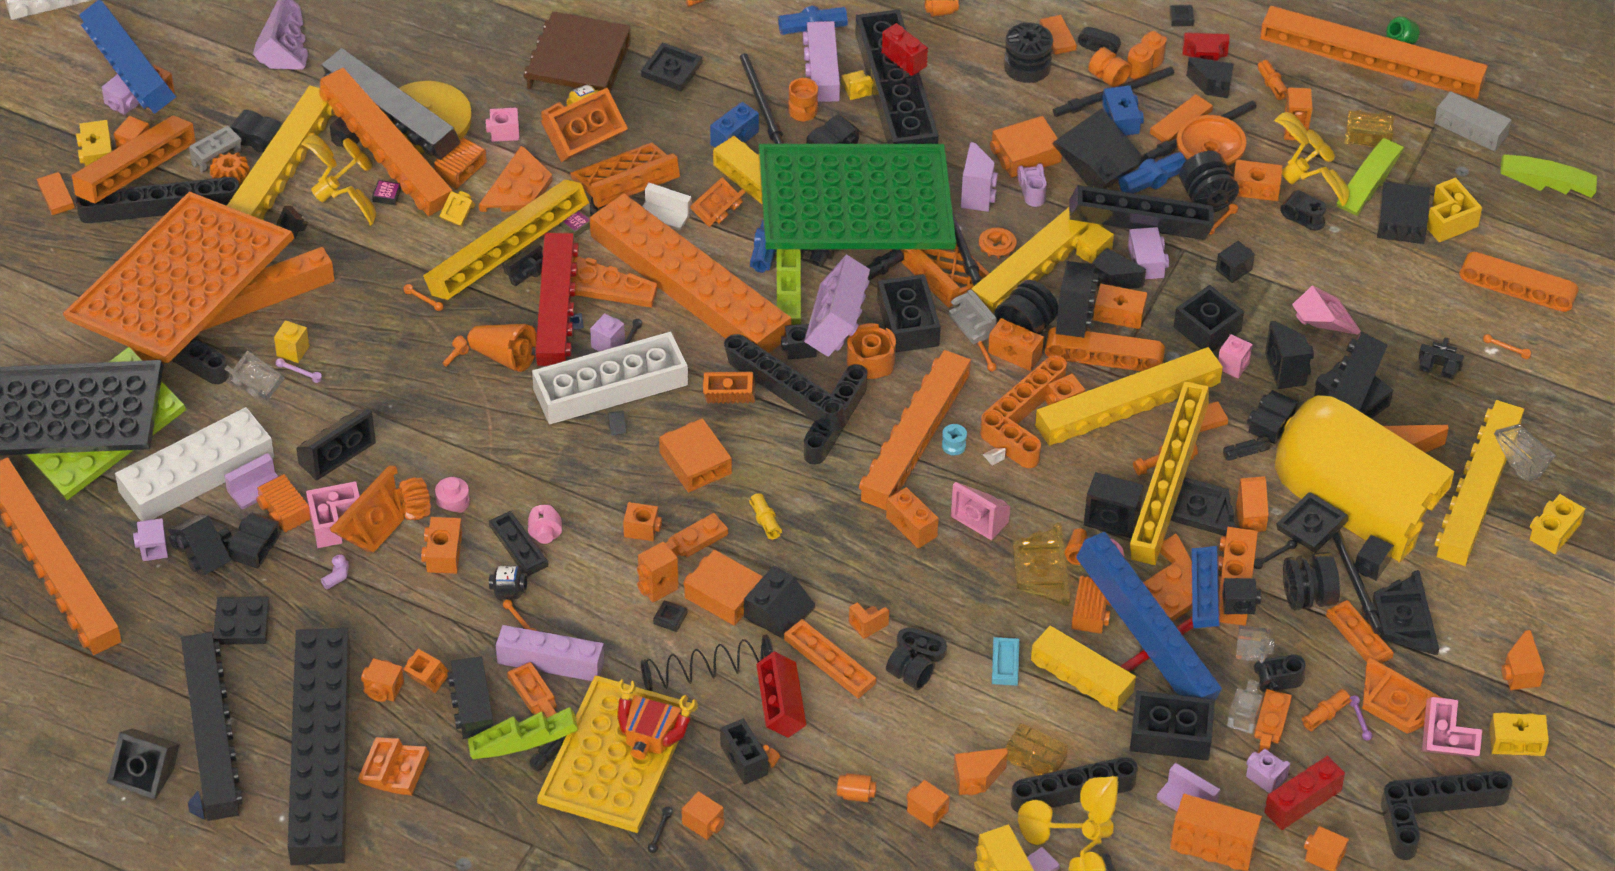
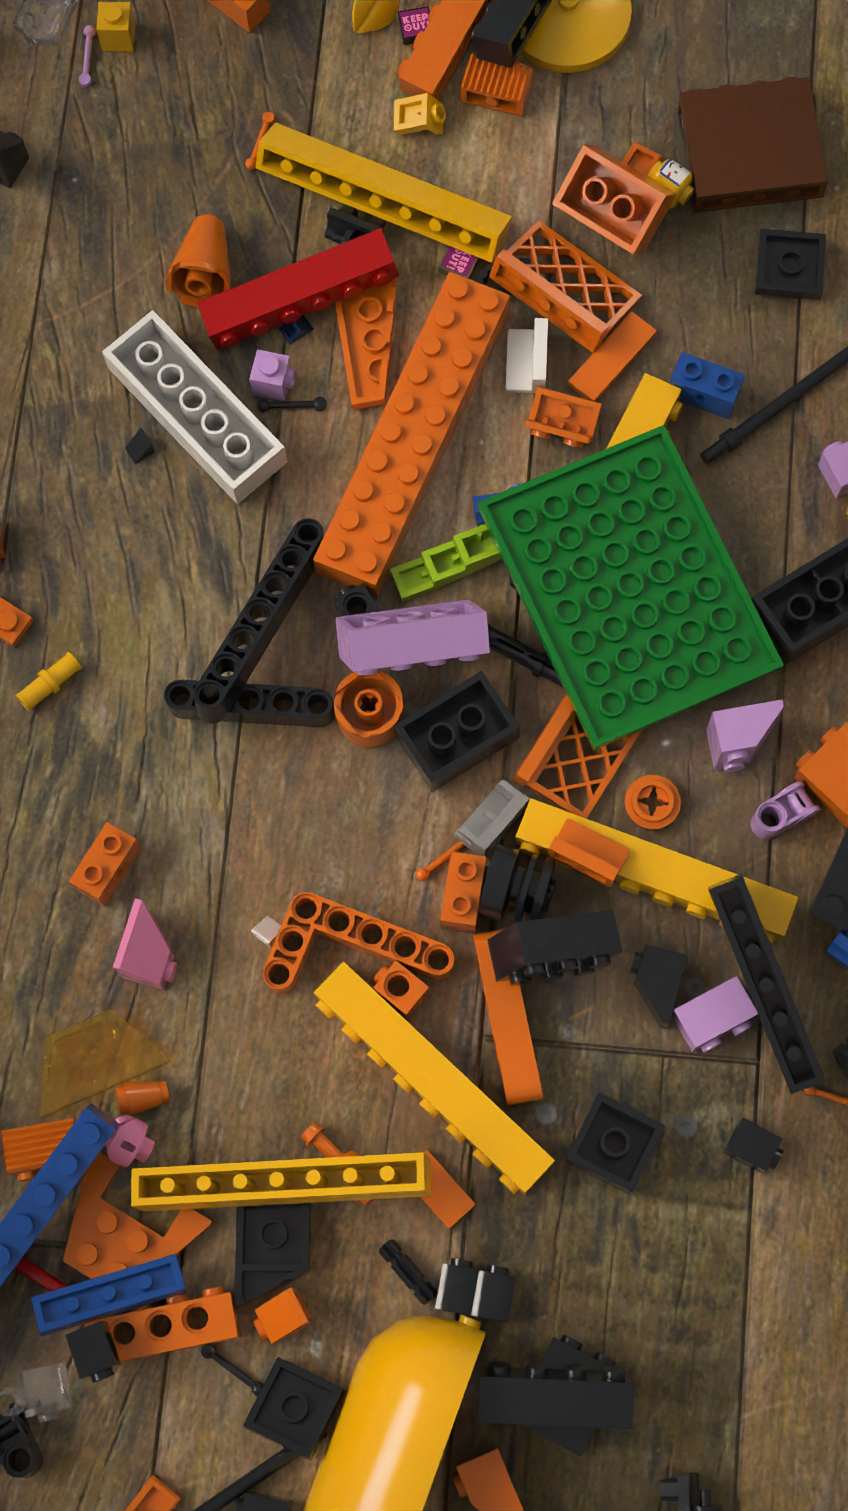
camera: 75 degrees right, 25 degrees up
orange hand [442,336,469,367] -> none
orange wing [479,146,553,212] -> none
bright pink brick [486,108,519,142] -> none
orange brick [659,418,732,493] -> none
orange brick [703,372,755,404] -> none
orange wheel [788,78,818,121] -> none
black brick [806,114,859,144] -> none
orange brick [859,350,971,511] -> none
medium azure wheel [942,424,967,455] -> none
black bar [952,210,981,286] -> none
yellow brick [1076,223,1114,263] -> none
black brick [1083,472,1144,539] -> none
orange brick [1093,284,1147,329] -> none
bright pink brick [1218,335,1253,379] -> none
black slope [1265,321,1314,389] -> none
black wheel [1283,552,1340,611] -> none
bright pink slope [1292,285,1361,335] -> none
none -> orange panel [548,819,630,888]
none -> orange tile [568,311,657,402]

